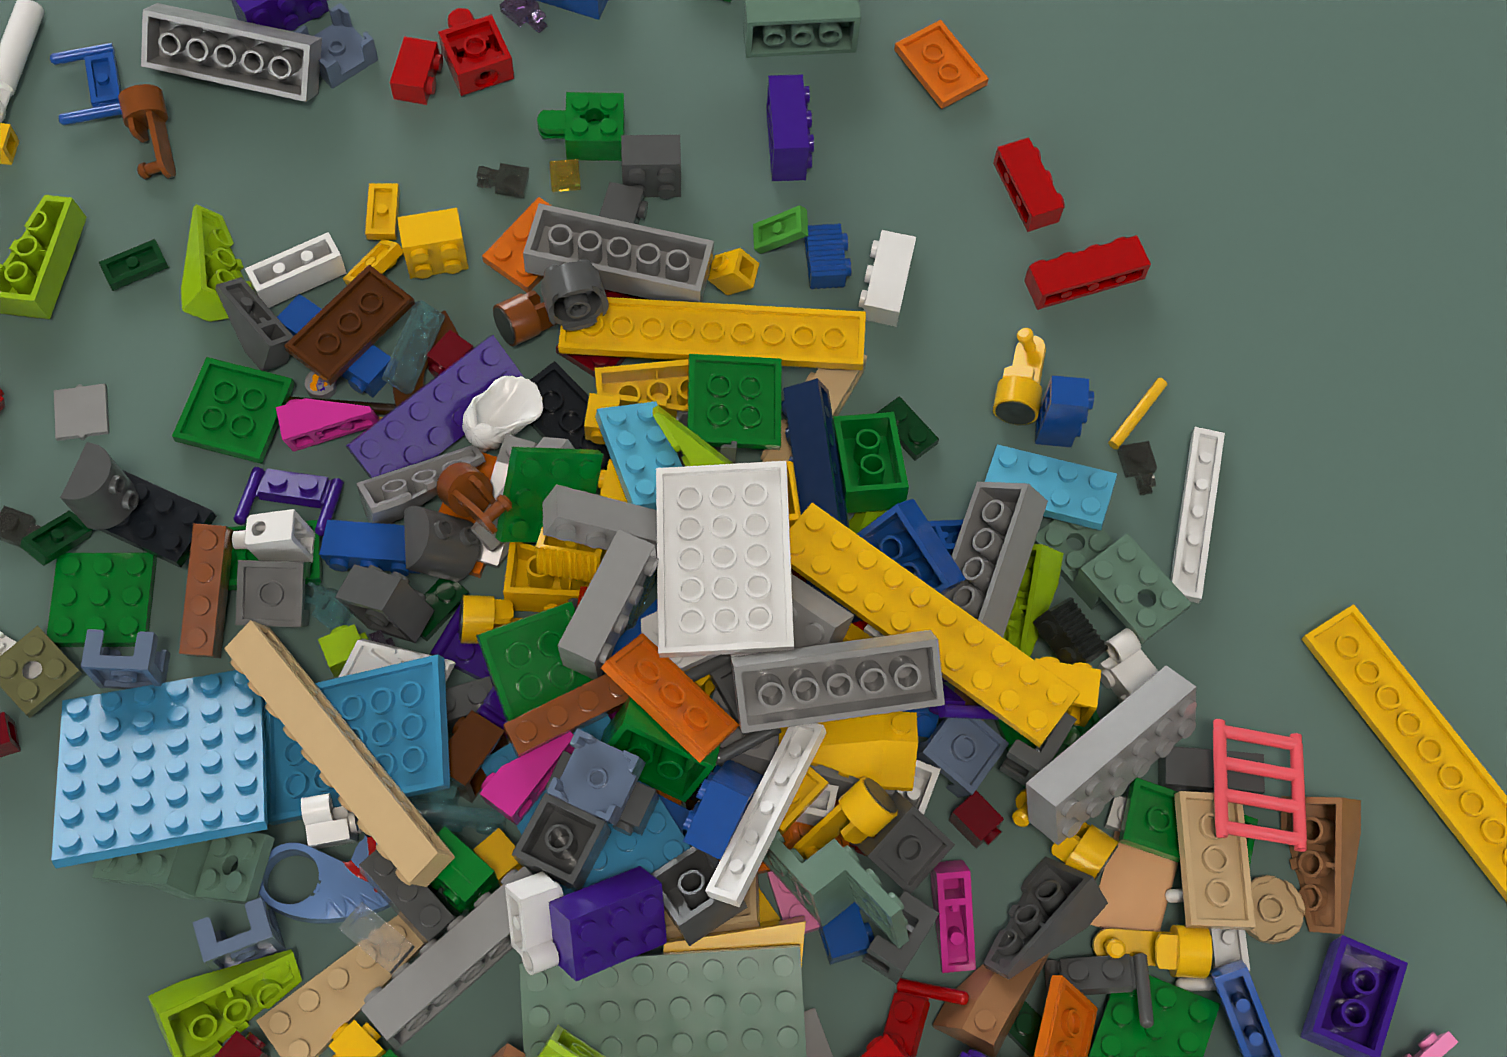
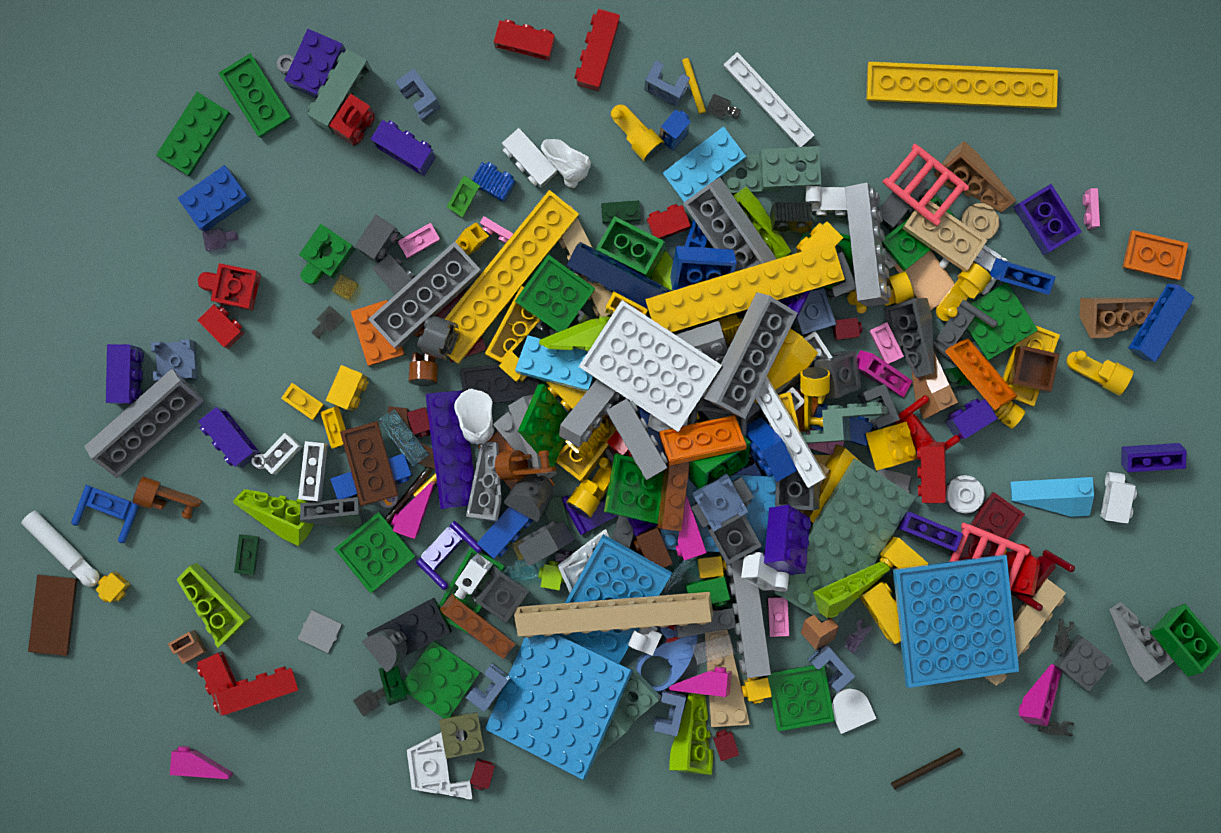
camera: 55 degrees left, 20 degrees up
orange plate [894,20,989,109] -> none
none -> dark purple brick [198,407,261,468]
none -> white hinge [252,433,303,475]
none -> red brick [329,94,375,146]
none -> sand blue panel [396,68,441,121]
none -> bright pink plate [397,223,440,259]
none -> bright pink plate [480,216,513,244]
none -> white hair [541,139,591,188]
none -> sand blue panel [644,60,690,107]
none -> red brick [646,204,691,240]
none -> dark pink slope [669,666,732,697]
none -> bright pink plate [767,597,789,637]
none -> yellow brick [865,422,917,471]
none -> bright pink plate [869,322,904,364]

